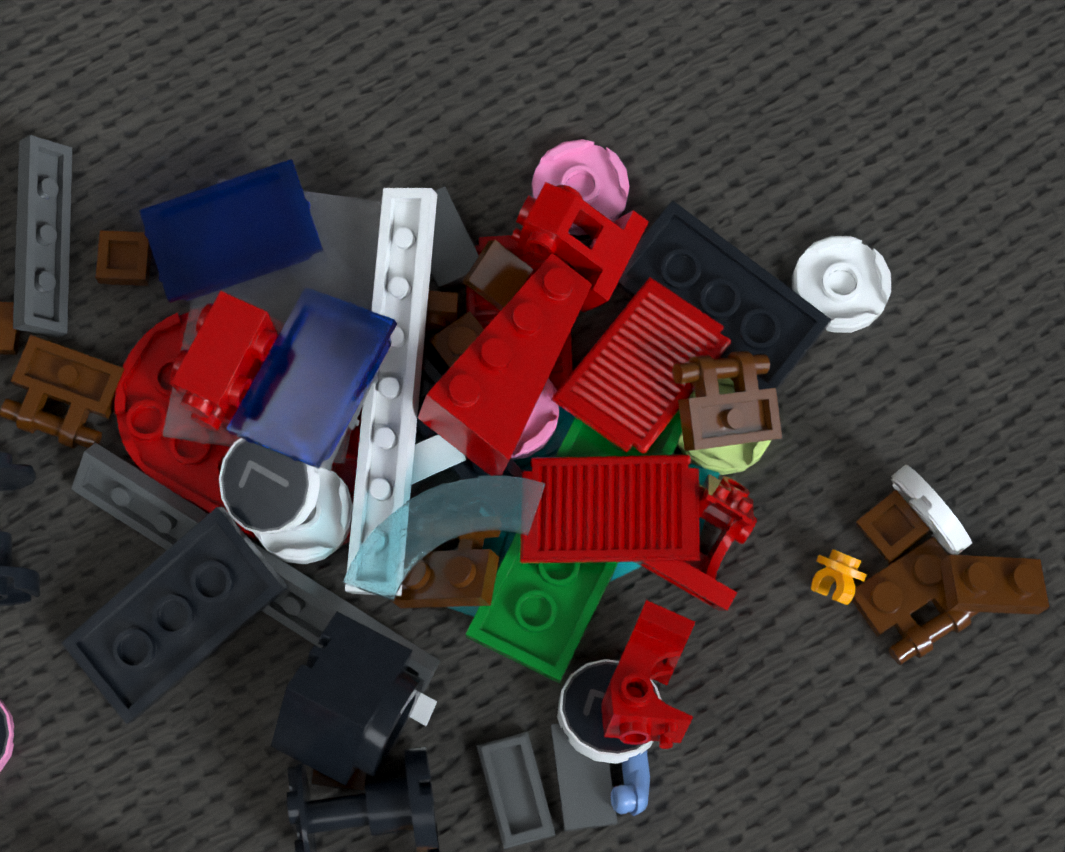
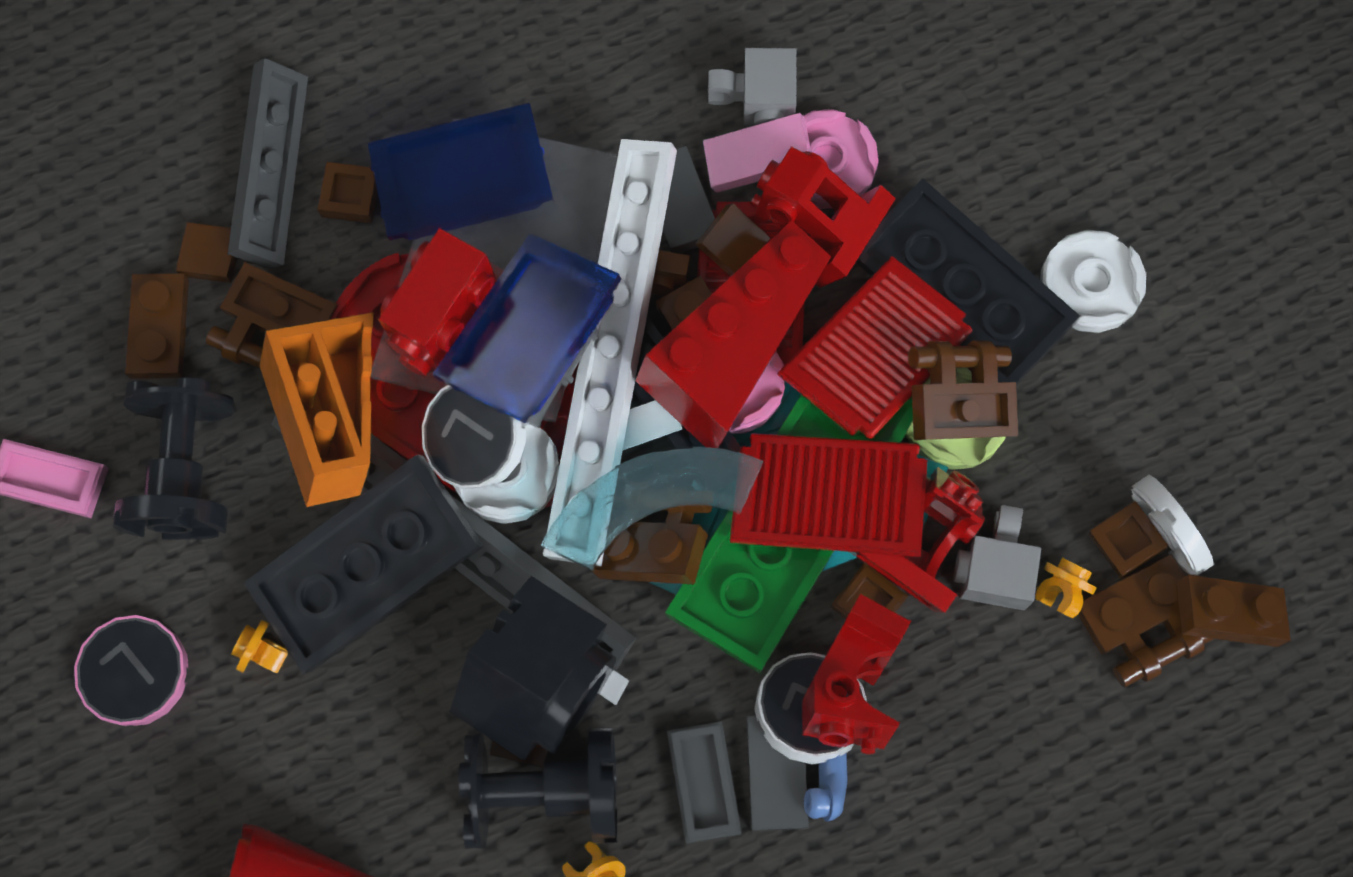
camera: 10 degrees right, 0 degrees up
none -> light orange plate [231,620,289,674]
none -> orange wedge [260,313,373,507]
none -> bright pink tile [703,113,811,193]
none -> light grey brick [708,48,796,126]
none -> reddish brown tile [831,563,908,619]
none -> light grey brick [953,505,1041,611]

